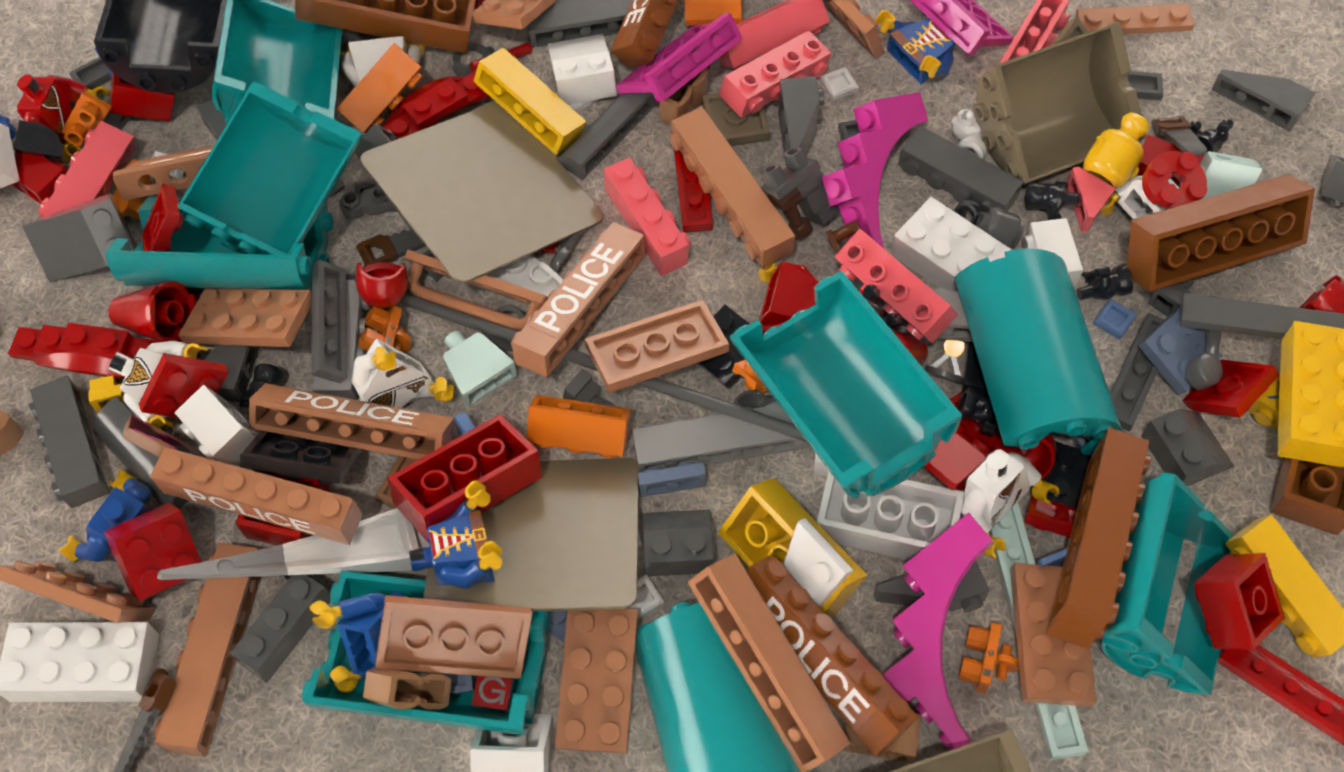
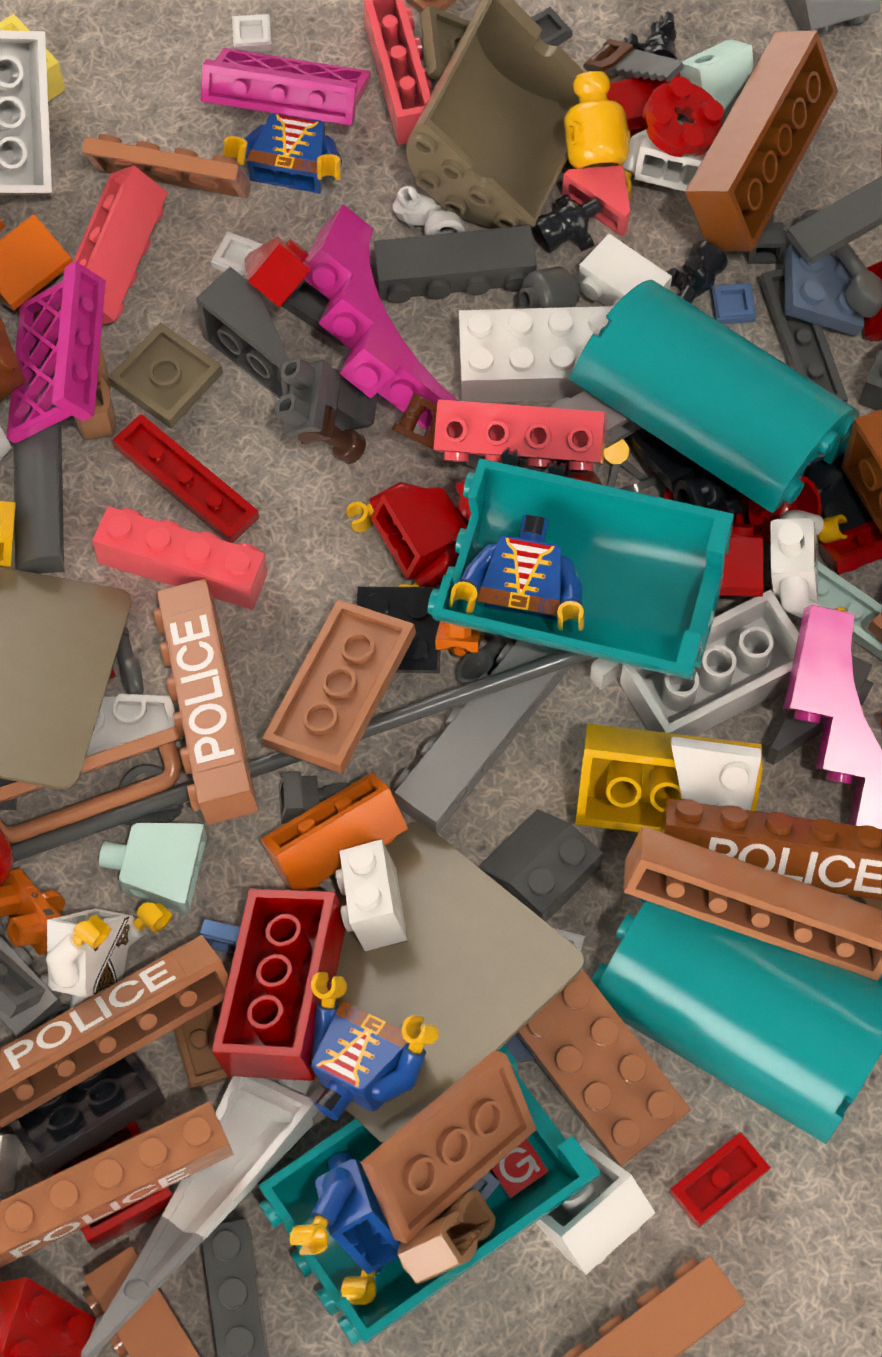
camera: 45 degrees left, 5 degrees up
sand blue plate [638,462,706,497] -> none
nougat brick [669,107,795,268] -> none
coral brick [719,31,832,118] -> none
black plate [954,200,983,225] -> none
none -> red slope [244,236,311,308]
none -> white brick [336,839,408,952]
none -> torso [449,515,584,630]

